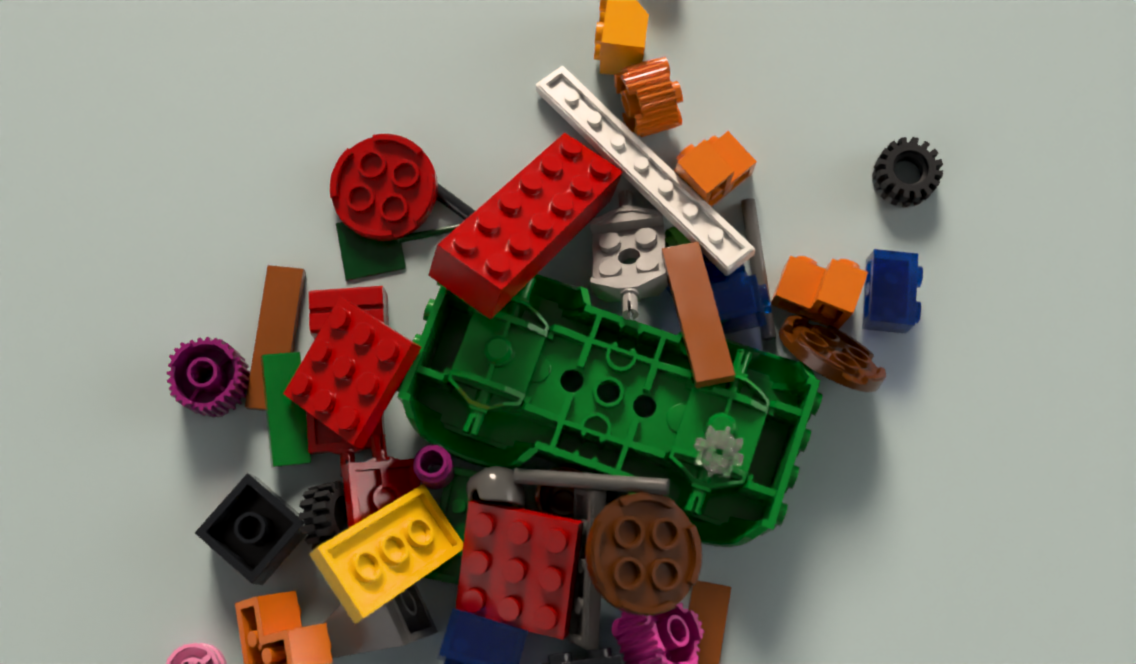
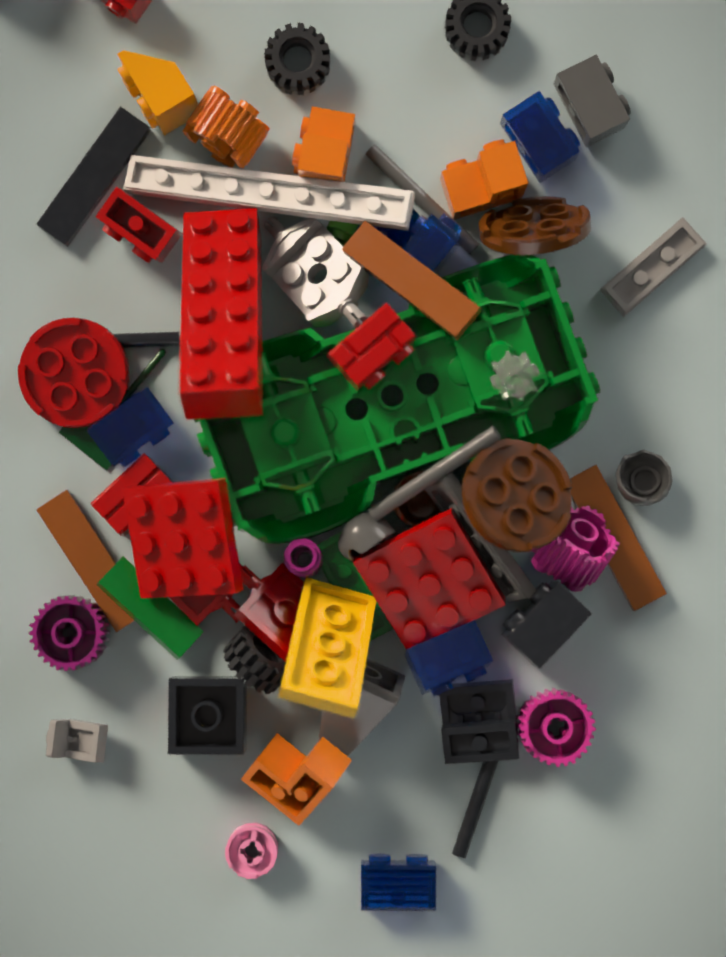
camera: 40 degrees left, 10 degrees up
none -> black tile [36,106,151,247]
none -> light grey bracket [46,719,108,763]
none -> clear blue brick [86,387,174,468]
none -> red brick [95,186,183,264]
none -> black tyre [264,23,330,95]
none -> red brick [327,303,417,391]
none -> dark grey brick [553,54,631,147]
none -> light grey tile [600,217,707,317]
none -> dark grey hair [615,450,673,506]

